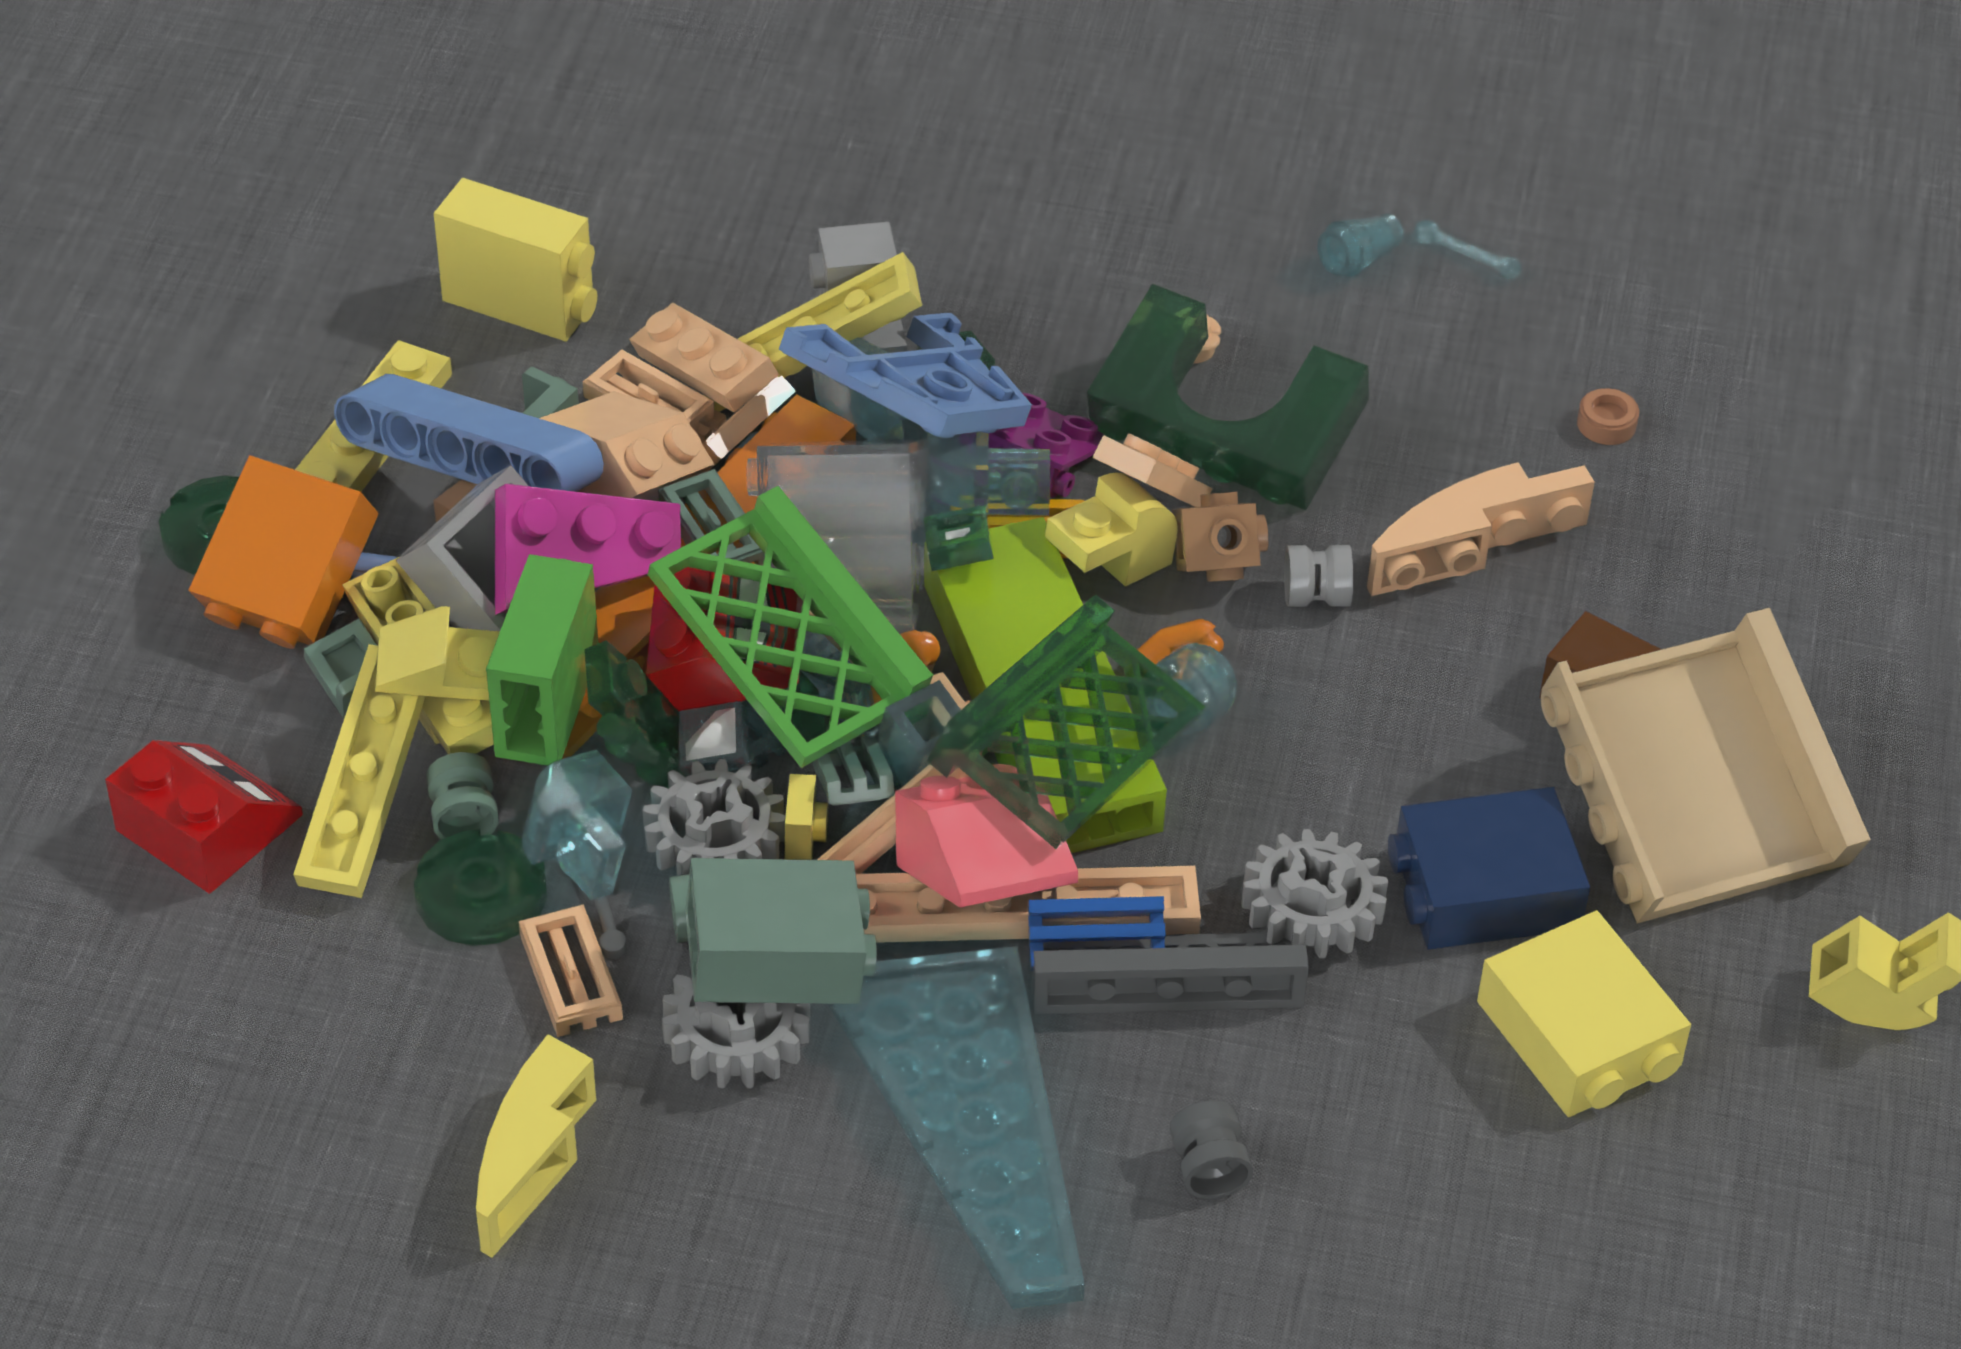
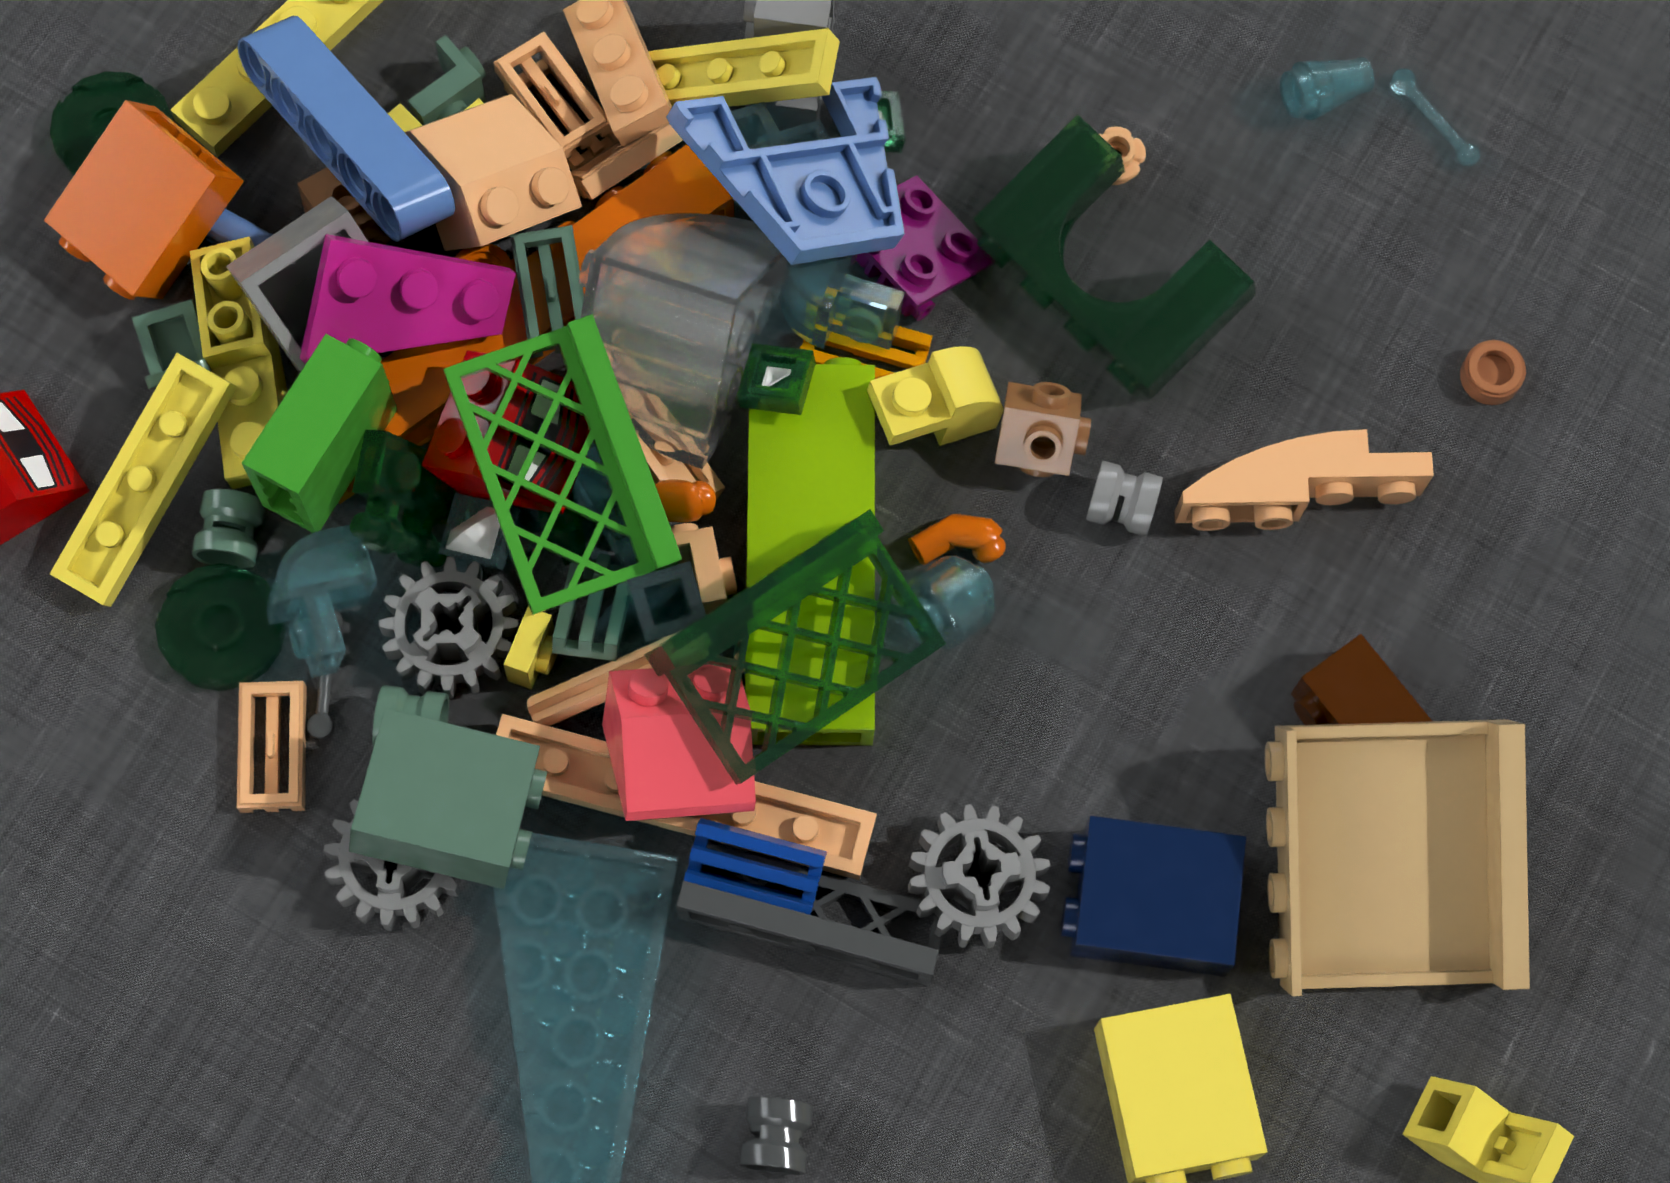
camera: 15 degrees right, 25 degrees up
light yellow slope [375,606,500,701] -> none
light yellow slope [476,1034,596,1258] -> none
light nougat plate [1093,433,1213,507] -> none

